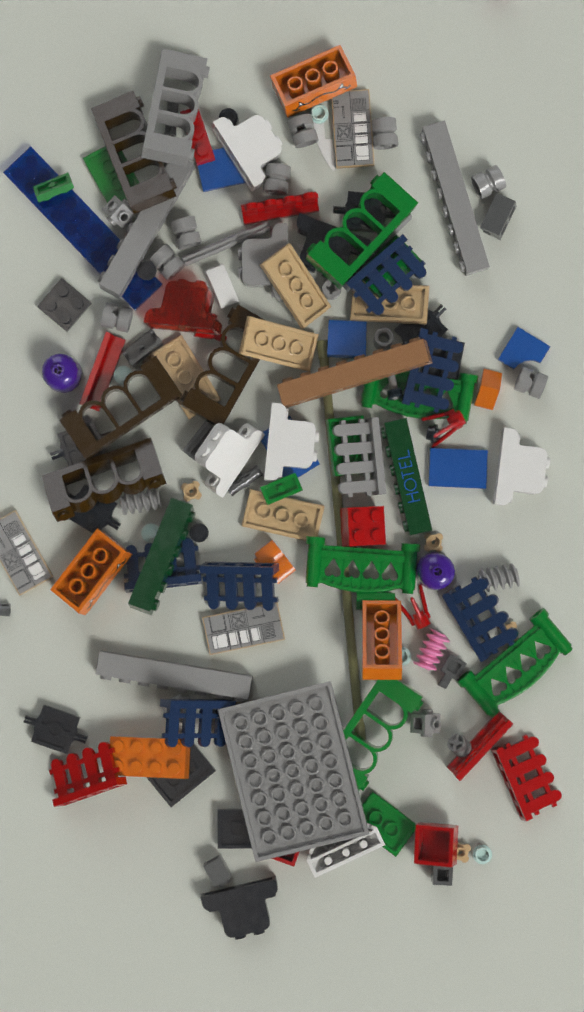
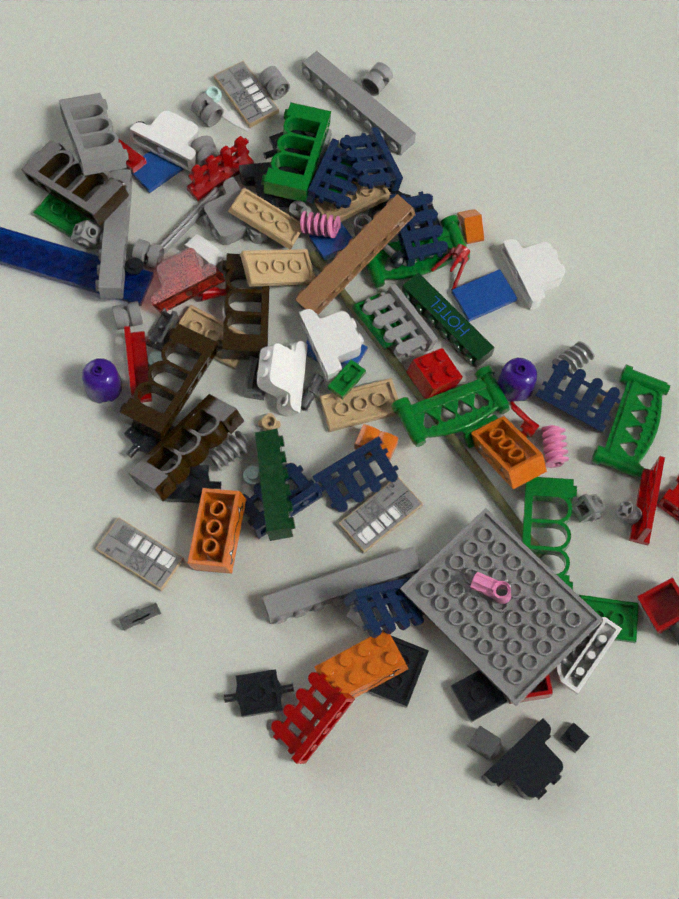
camera: 25 degrees left, 20 degrees down
green plate [33,172,74,202] -> none
black plate [38,278,92,332] -> none
light grey wheel [171,216,202,250] -> none
black plate [190,523,209,542] -> none
orange brick [270,45,357,118] -> none
tan plate [424,533,443,552] -> none
black plate [426,424,441,443] -> none
dark grey plate [438,654,467,689] -> none
dark grey hinge [480,193,517,240] -> none
blue tile [498,327,550,370] -> none
light grey wheel [514,366,548,399] -> none
none -> bright pink piece [300,211,341,238]
none -> dark blue fence [339,127,403,191]
none -> bright pink piece [470,572,511,604]
none -> black plate [560,722,590,753]

